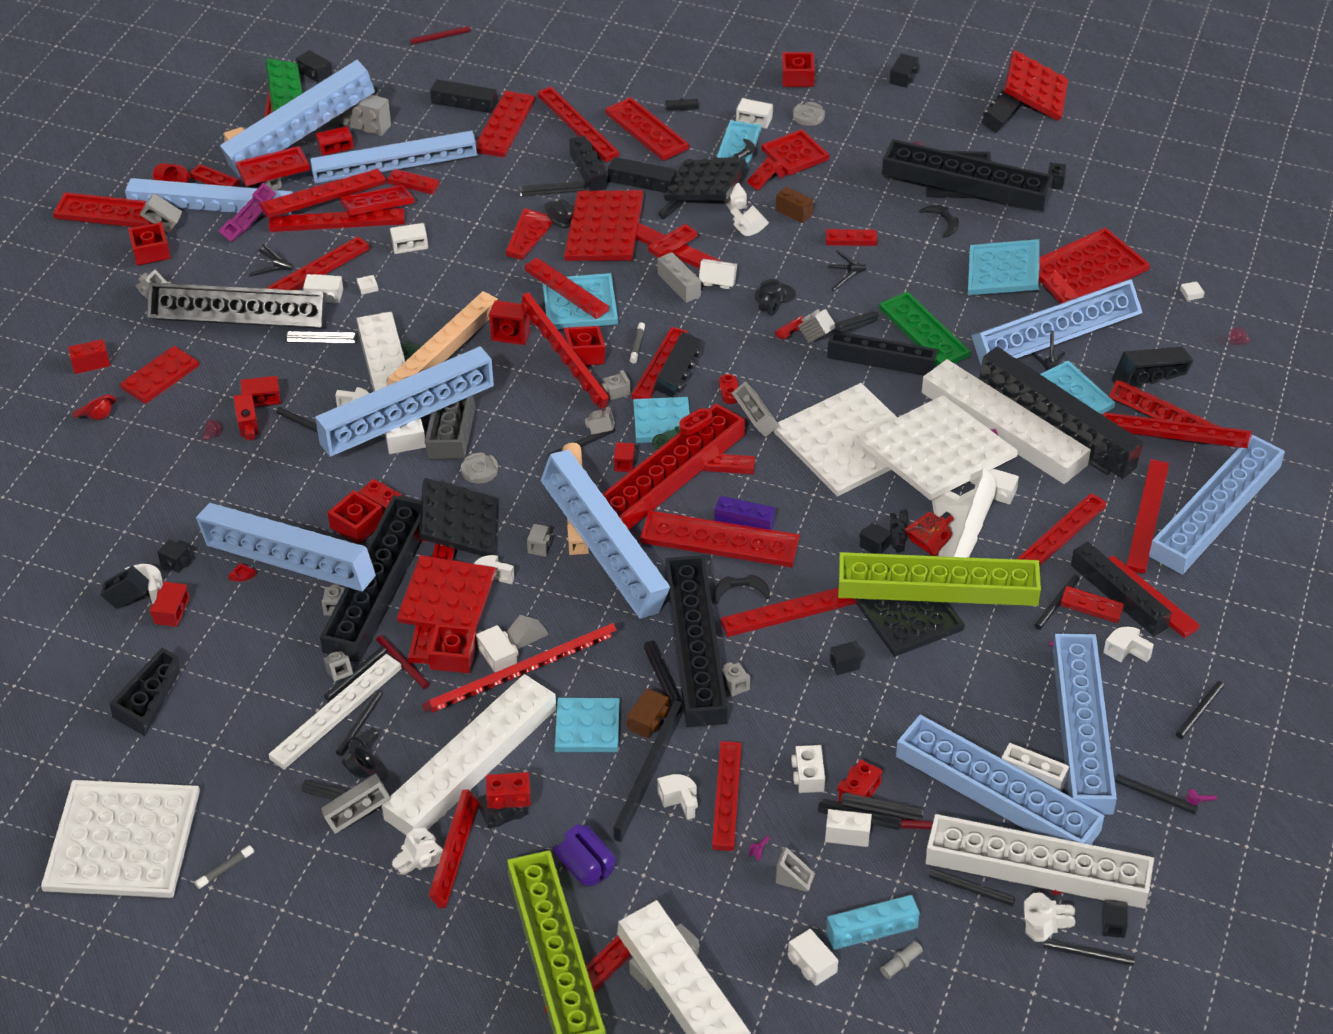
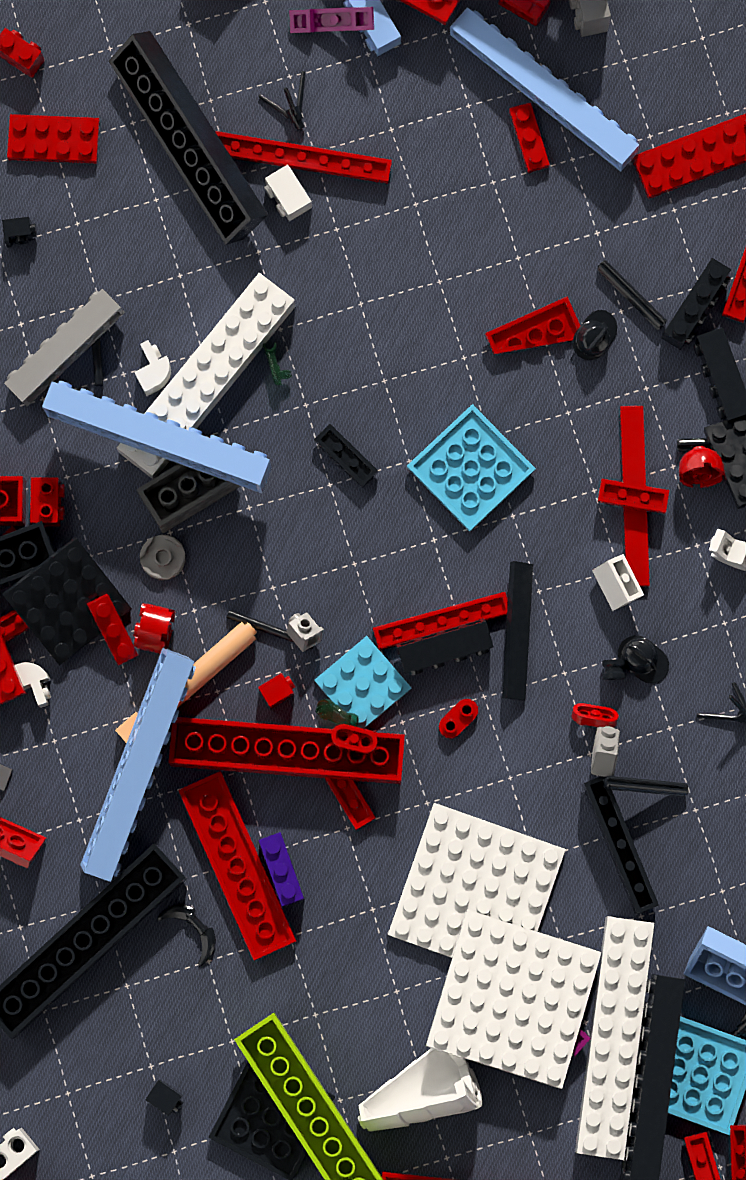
camera: 55 degrees right, 35 degrees up
light grey brick [135,269,167,299] -> none
clear pink plate [202,419,221,441] -> none
red torso [233,393,259,440] -> none
red brick [241,376,281,407] -> none
red plate [260,169,386,218] -> none
red plate [269,209,405,232] -> none
axle [286,331,356,343] -> none
red tile [340,185,414,216] -> none
white tile [357,275,378,295] -> none
light nougat brick [387,291,498,386] -> none
white brick [390,223,428,254] -> none
black brick [430,79,498,113] -> none
red brick [489,300,531,345] -> none
red plate [521,292,609,410] -> none
red plate [524,258,609,319] -> none
light grey brick [527,524,552,557] -> none
red plate [564,190,644,261] -> none
red brick [564,326,605,365] -> none
light grey brick [601,370,630,400] -> none
dark grey bar [630,323,645,363] -> none
black axle [644,641,679,705] -> none
light grey brick [658,252,701,303] -> none
red plate [720,588,856,637] -> none
light grey brick [722,662,750,696] -> none
light grey brick [732,381,780,437] -> none
black brick [859,523,891,554] -> none
green plate [879,291,971,366] -> none
black hinge [890,509,907,553] -> none
red torso [905,511,954,556] -> none
white brick [975,469,1019,504] -> none
none -> black brick [2,217,37,248]
none -> light grey brick [4,289,125,407]
none -> red plate [87,594,138,666]
none -> red brick [133,603,175,654]
none -> black plate [314,424,378,488]
none -> black tile [502,561,533,701]
none -> red cylinder [679,446,725,488]

